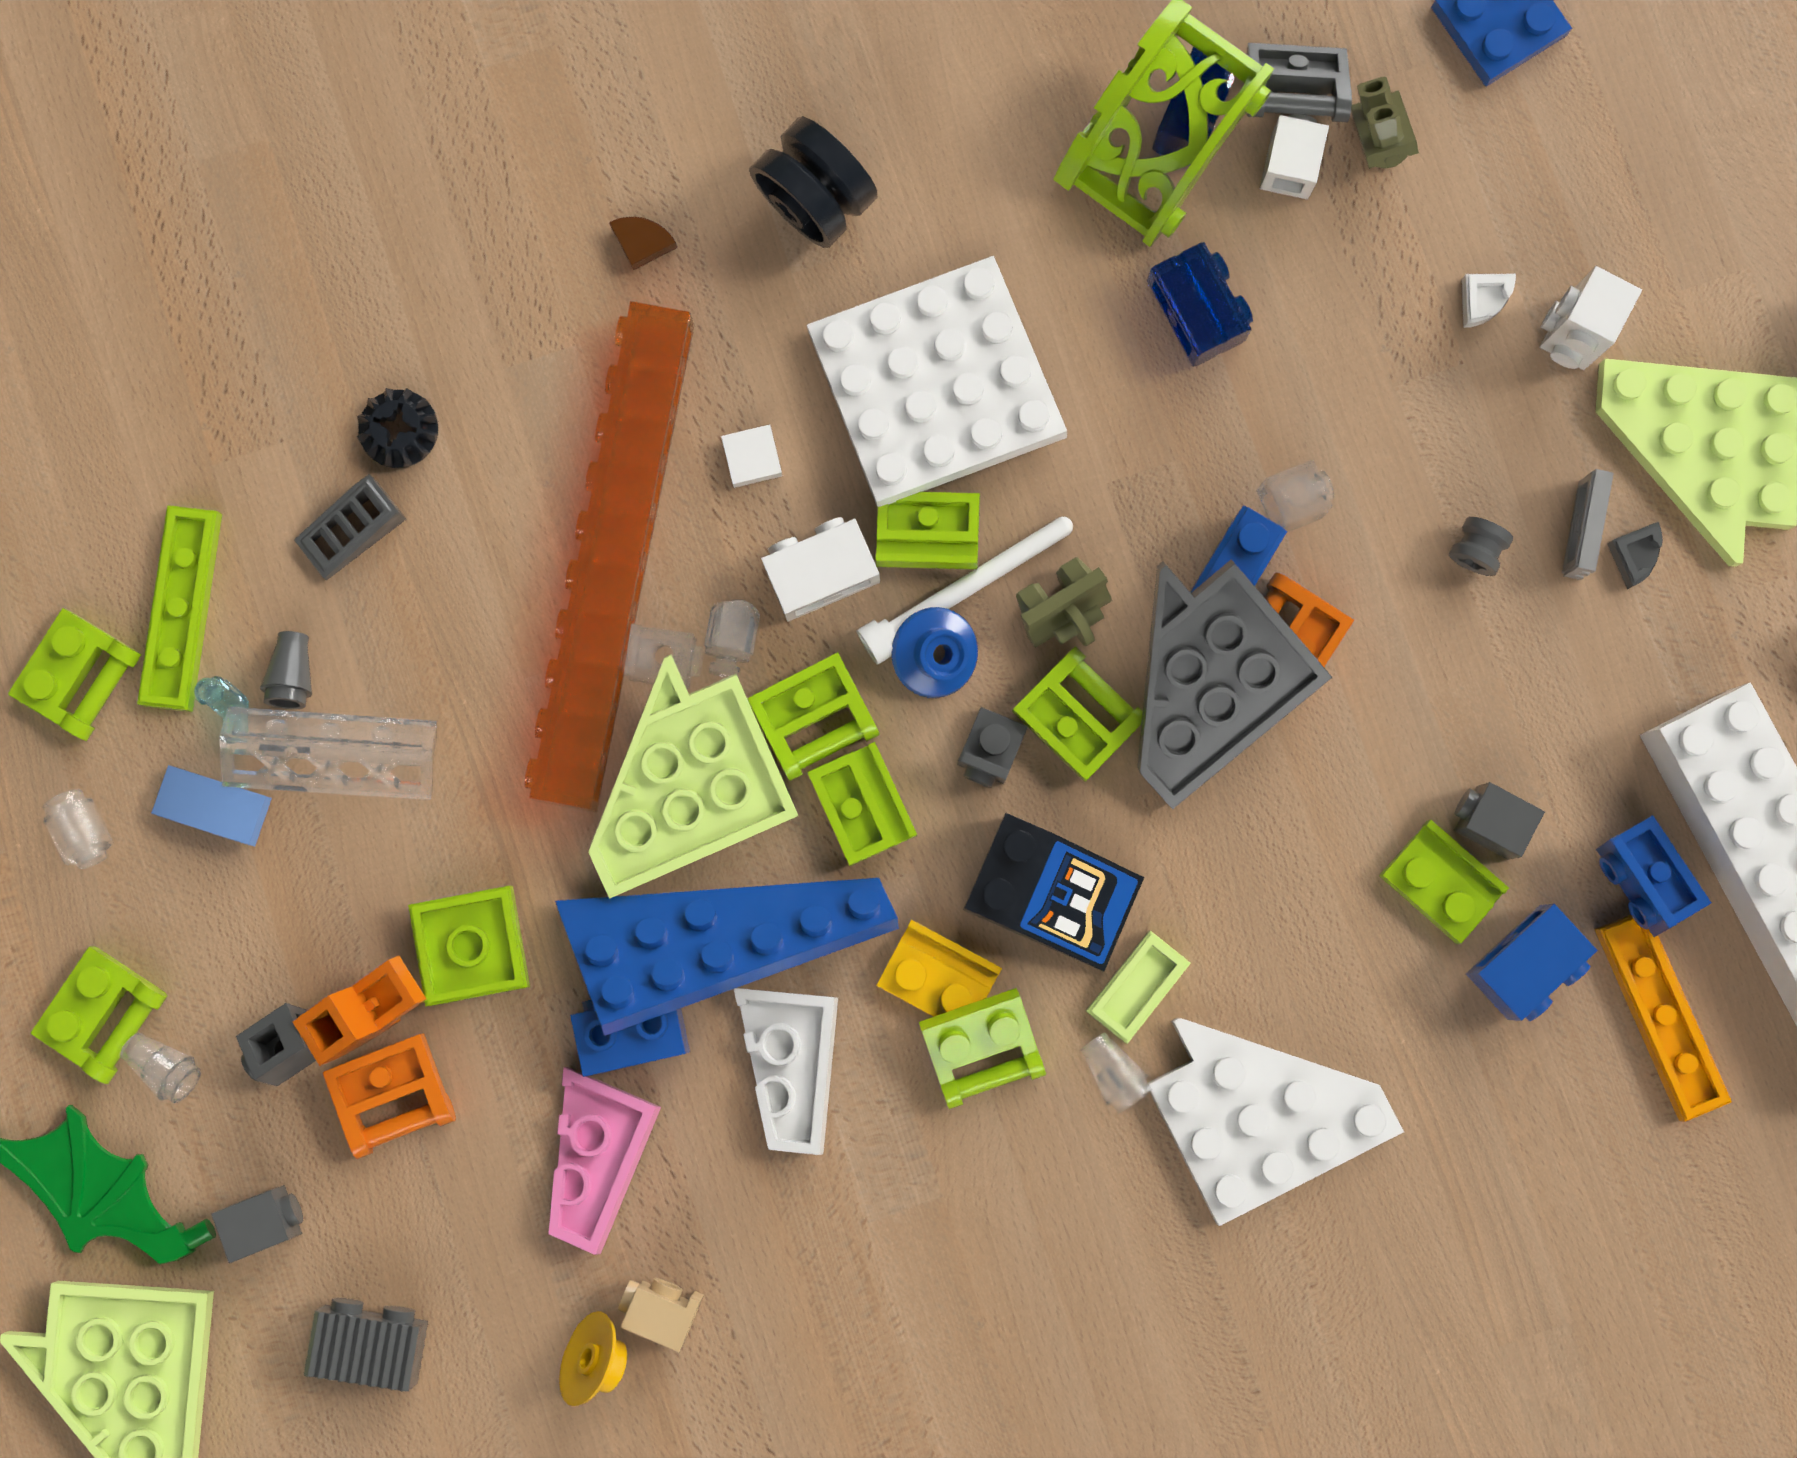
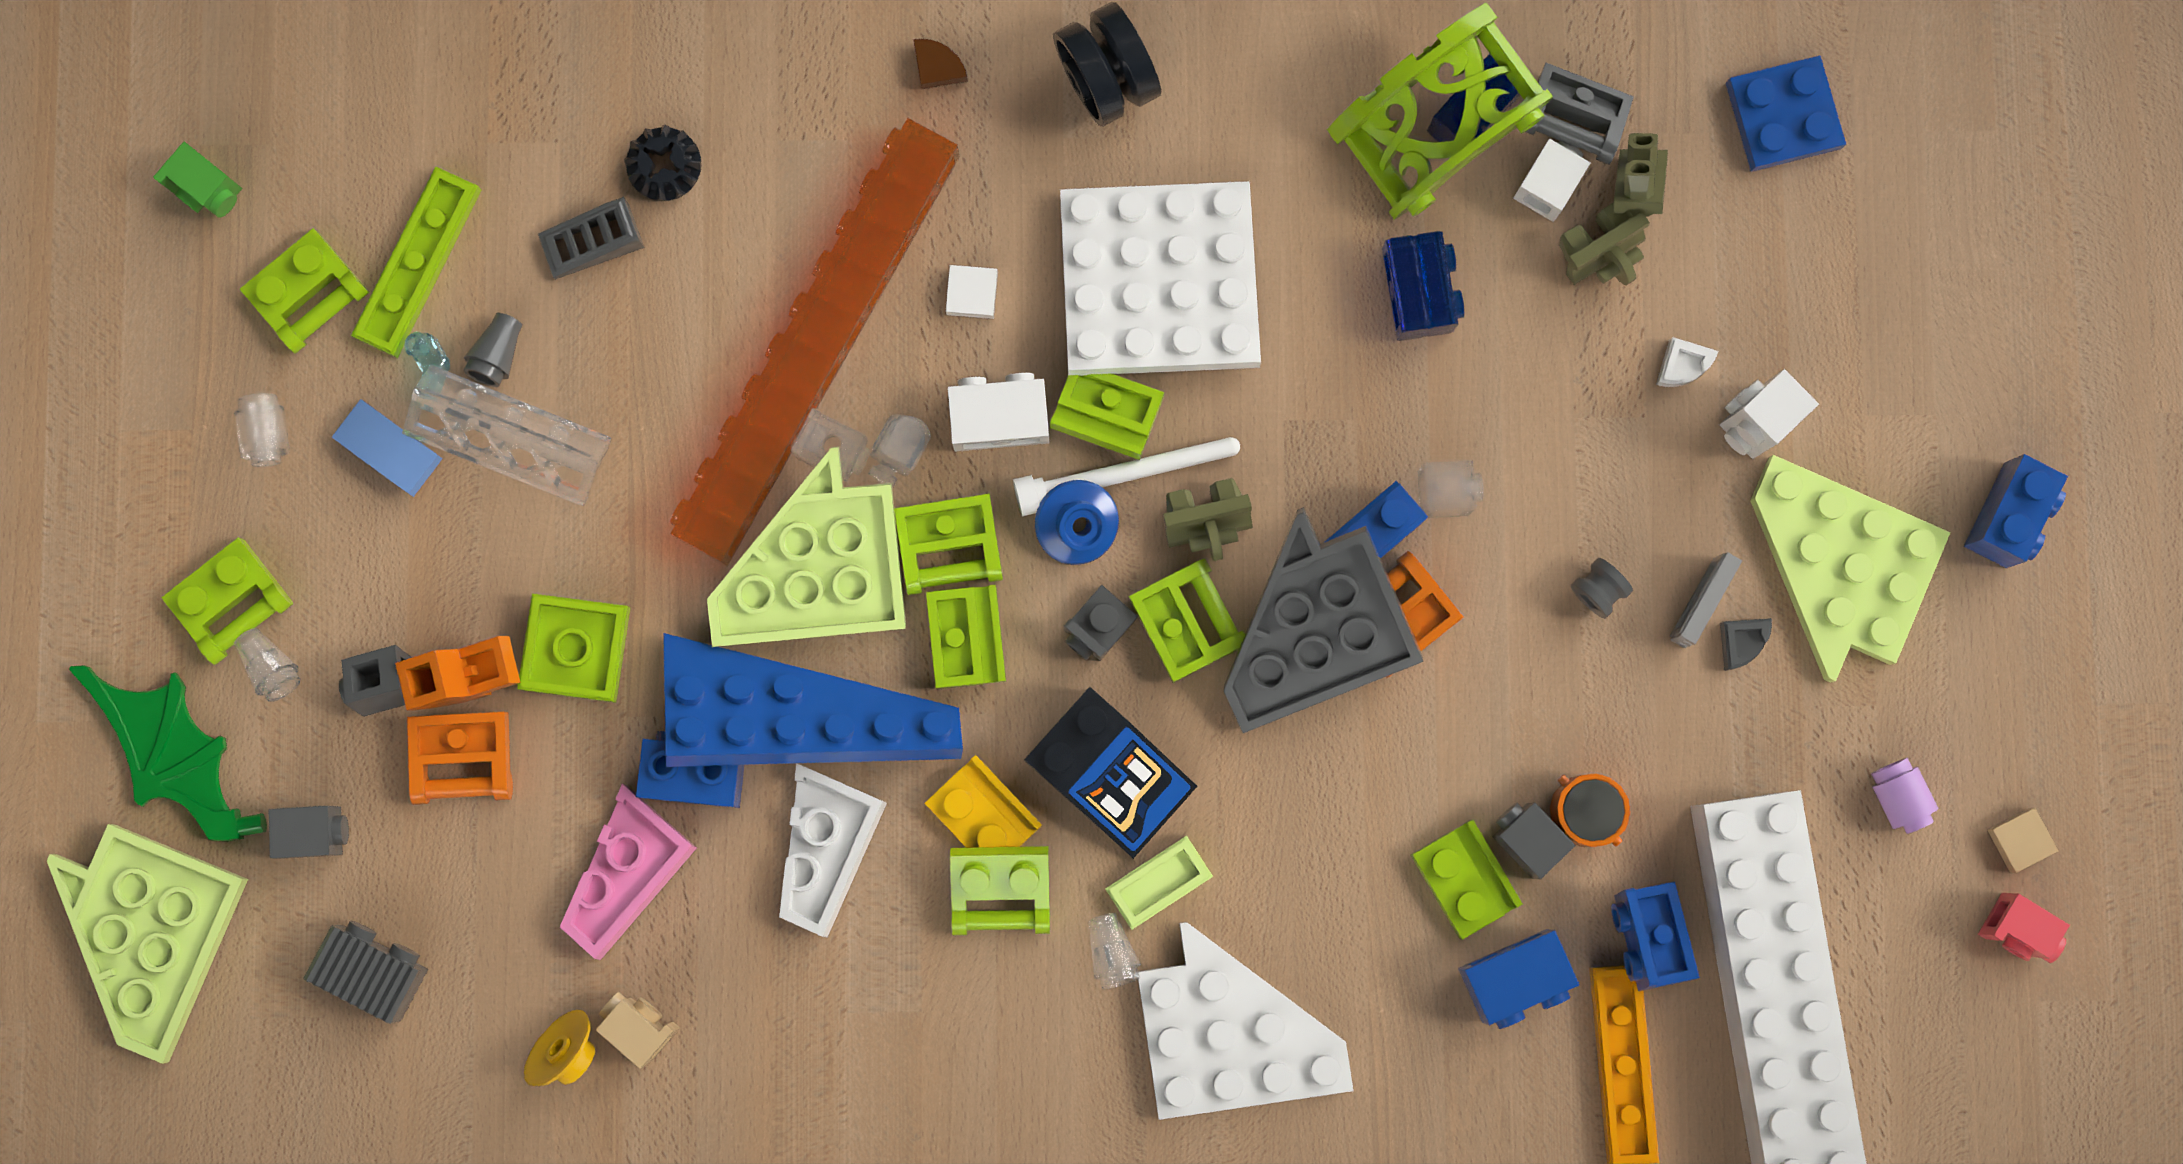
camera: 15 degrees right, 0 degrees up
none -> pearl dark grey piece [1550,773,1631,847]
none -> olive hips [1559,202,1650,286]

